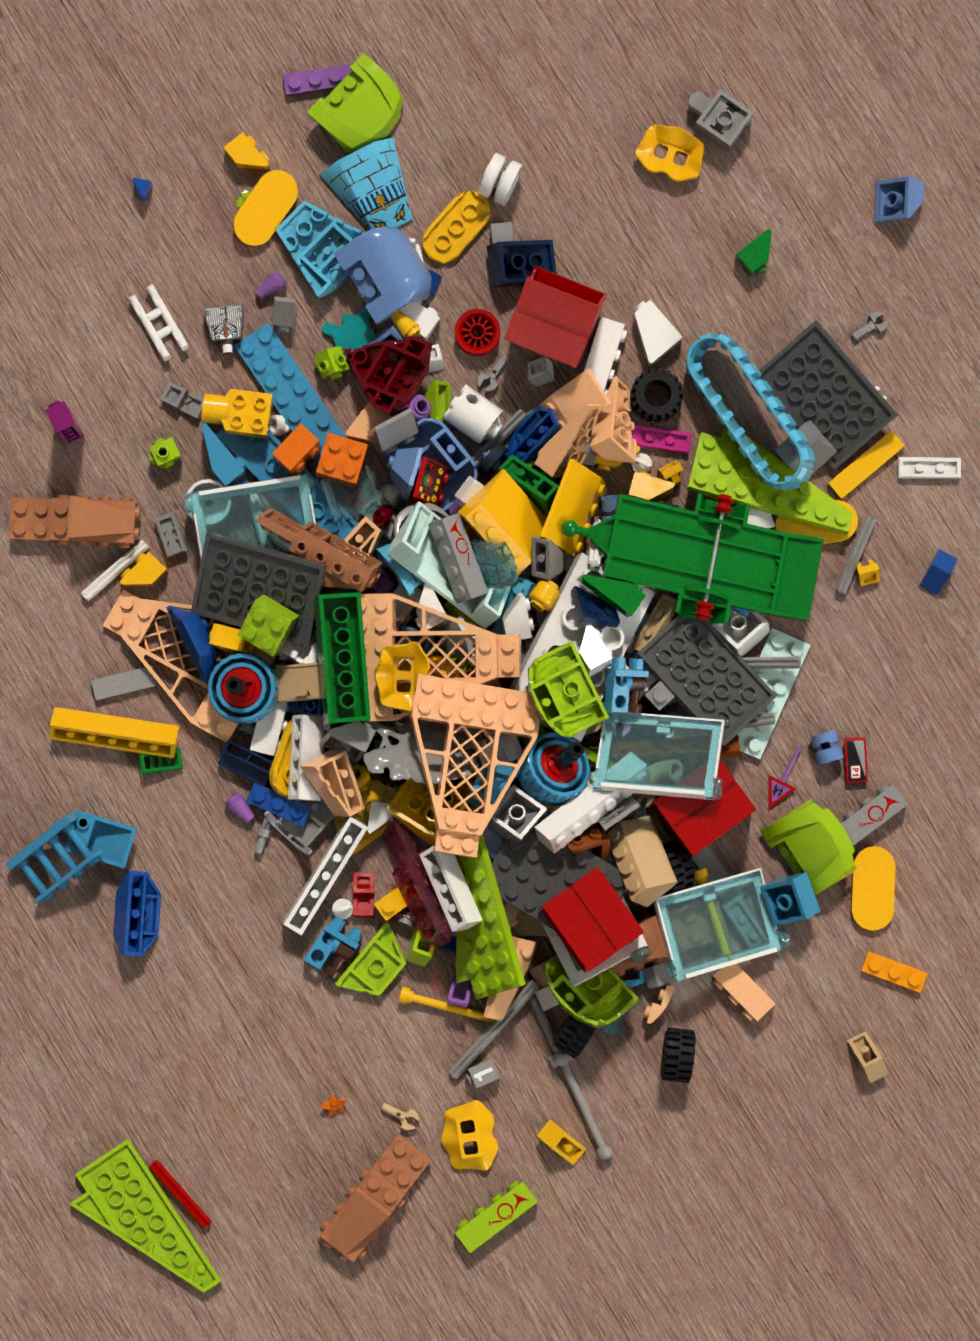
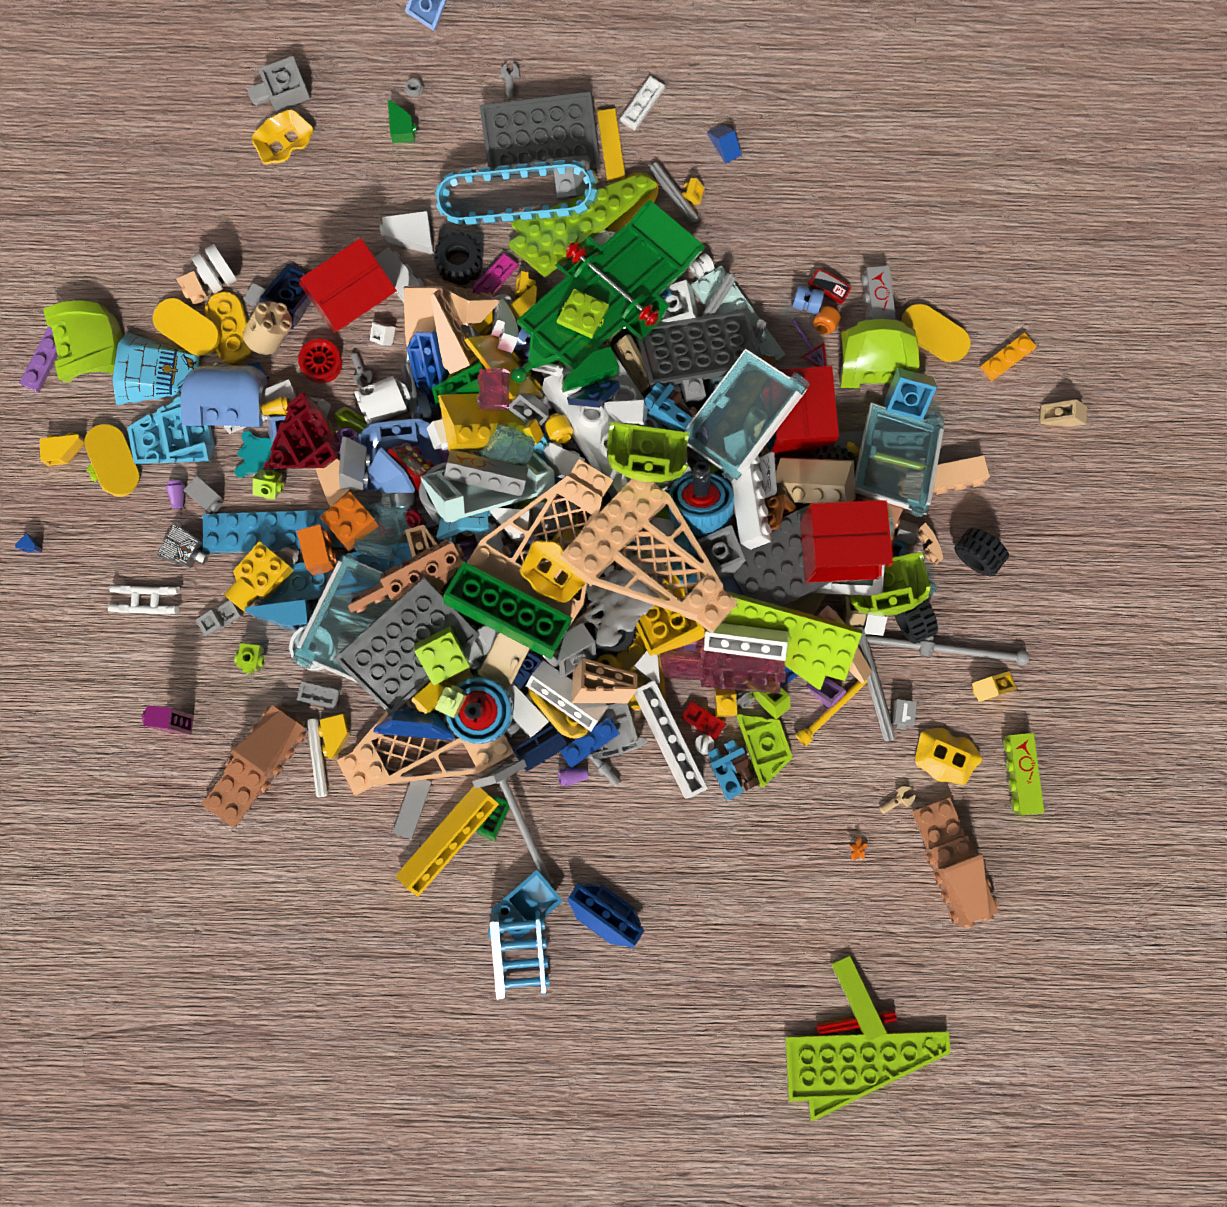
camera: 60 degrees left, 5 degrees down
none -> yellow tile [153,298,220,356]
none -> light nougat brick [177,271,208,304]
none -> tan cylinder [243,301,292,355]
none -> light grey plate [405,78,423,97]
none -> yellowish green brick [435,685,467,718]
none -> light grey tile [472,759,554,884]
none -> clear pink brick [477,368,509,411]
none -> white slope [491,298,518,353]
none -> yellow tile [523,419,544,446]
none -> lime plate [557,289,609,339]
none -> white wheel [689,253,715,279]
none -> orange head [813,306,841,335]
none -> lime tile [831,956,887,1042]

